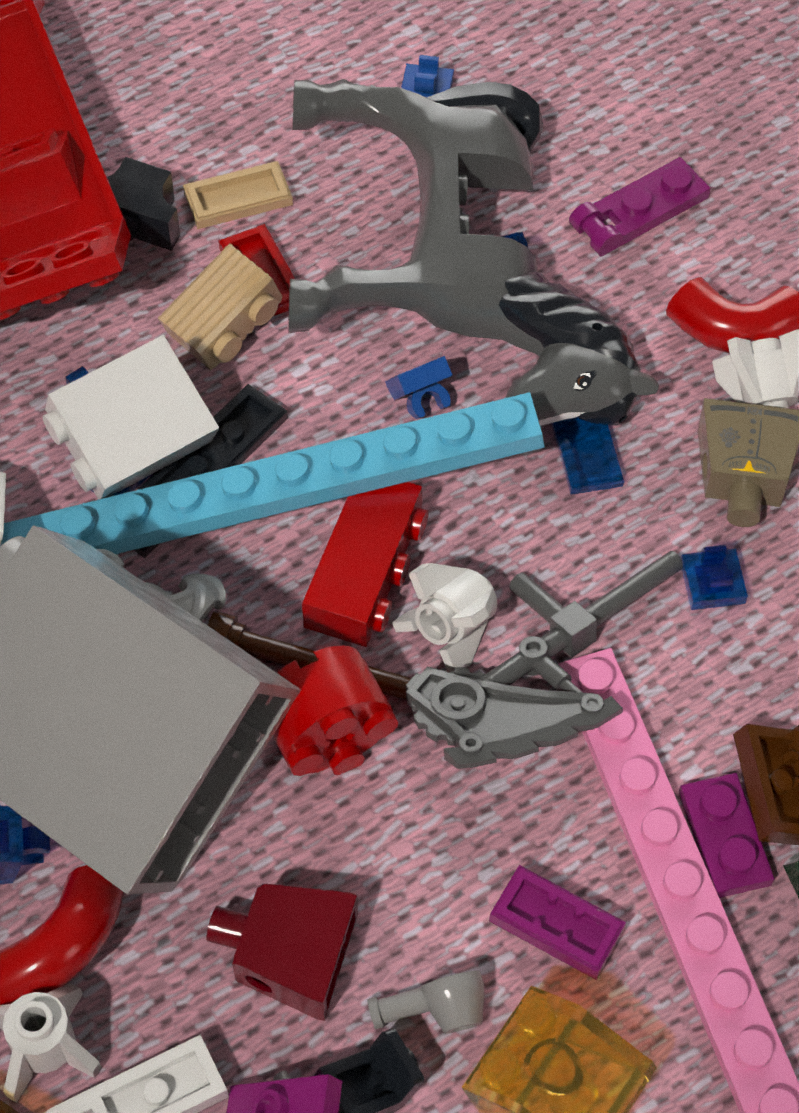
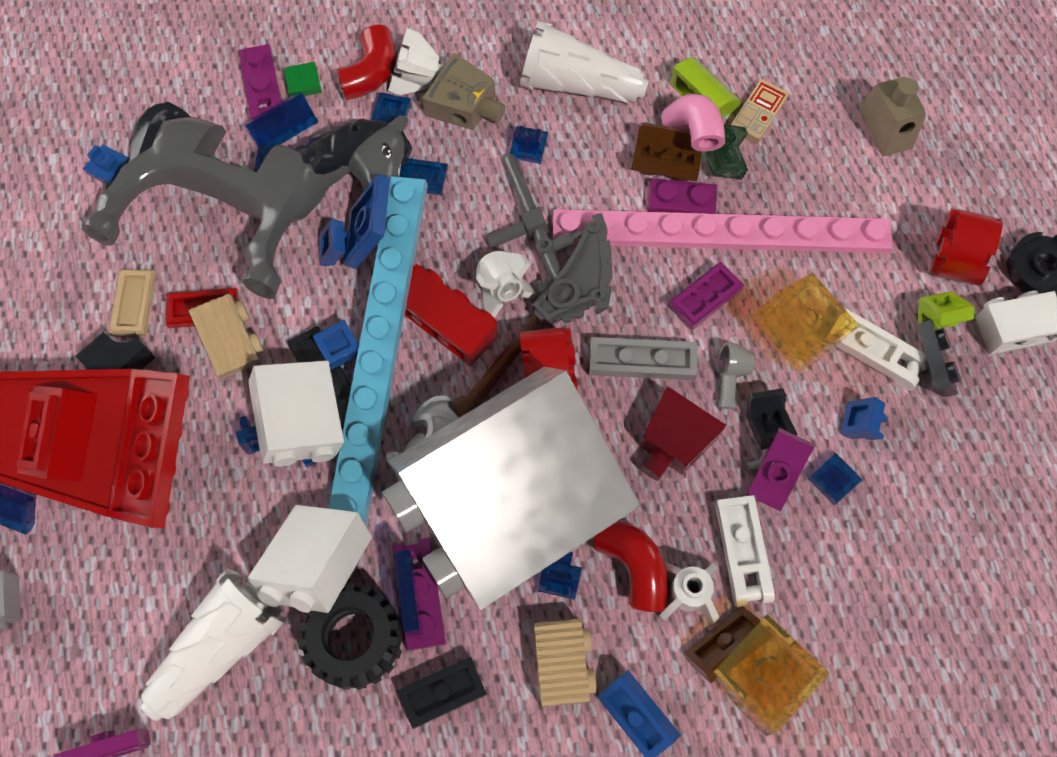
camera: 70 degrees left, 10 degrees up
none -> clear blue tile [244,92,318,154]
none -> green tile [284,61,322,99]
none -> blue tile [312,320,359,370]
none -> blue plate [344,174,390,269]
none -> clear blue tile [371,92,411,123]
none -> light grey plate [589,337,697,380]

